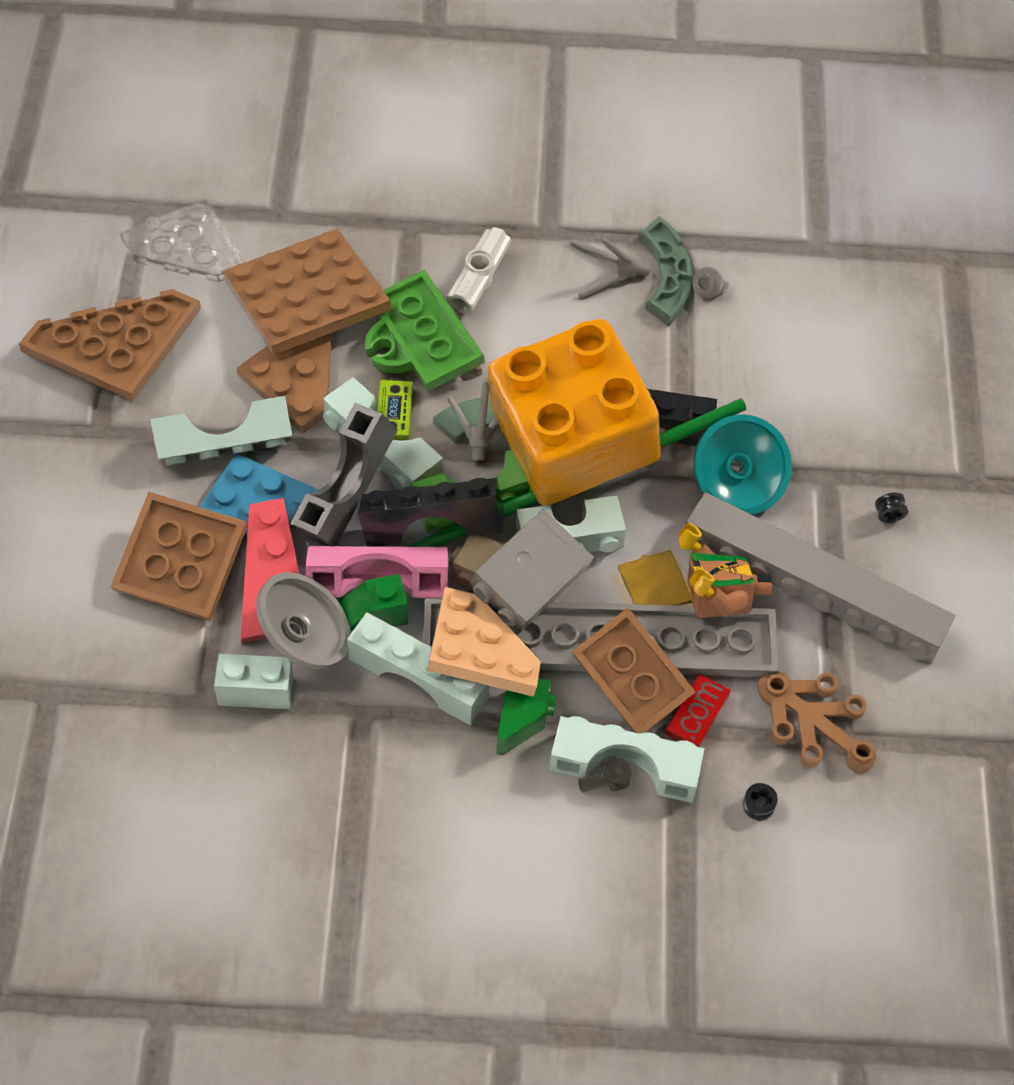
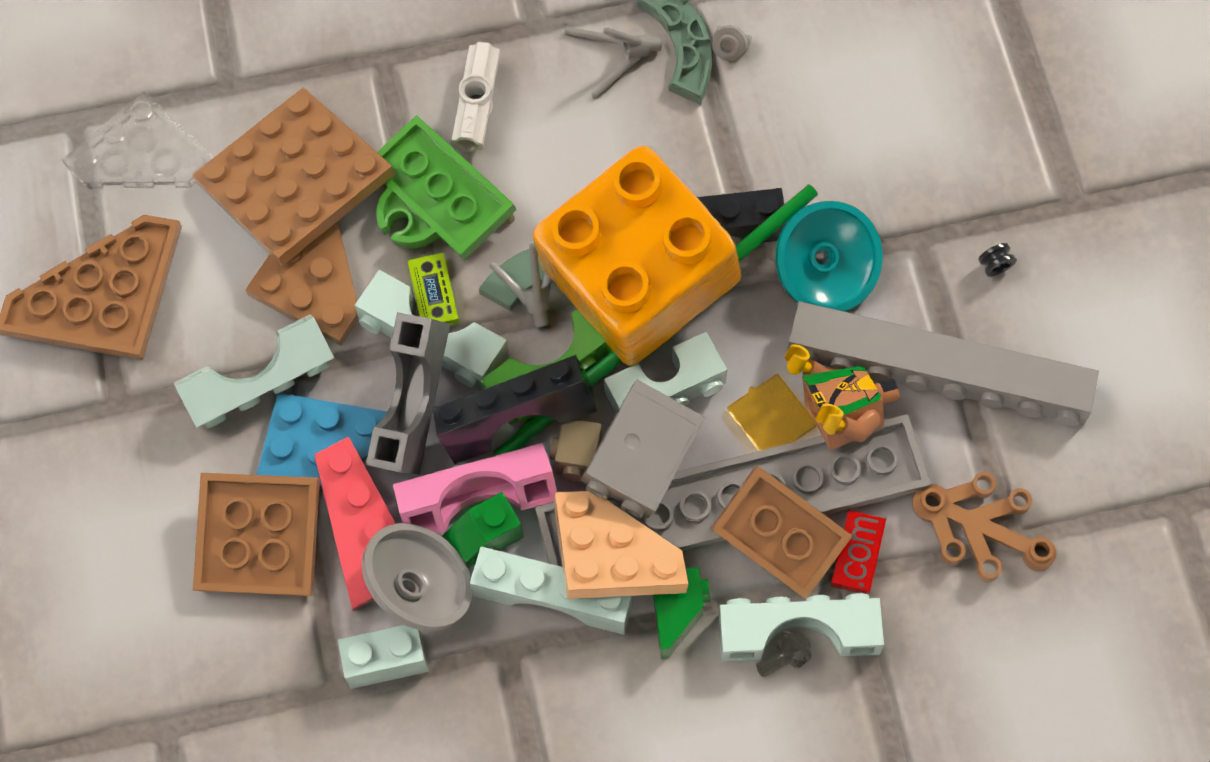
camera: 10 degrees left, 10 degrees up
black bush [742,783,778,821] -> none

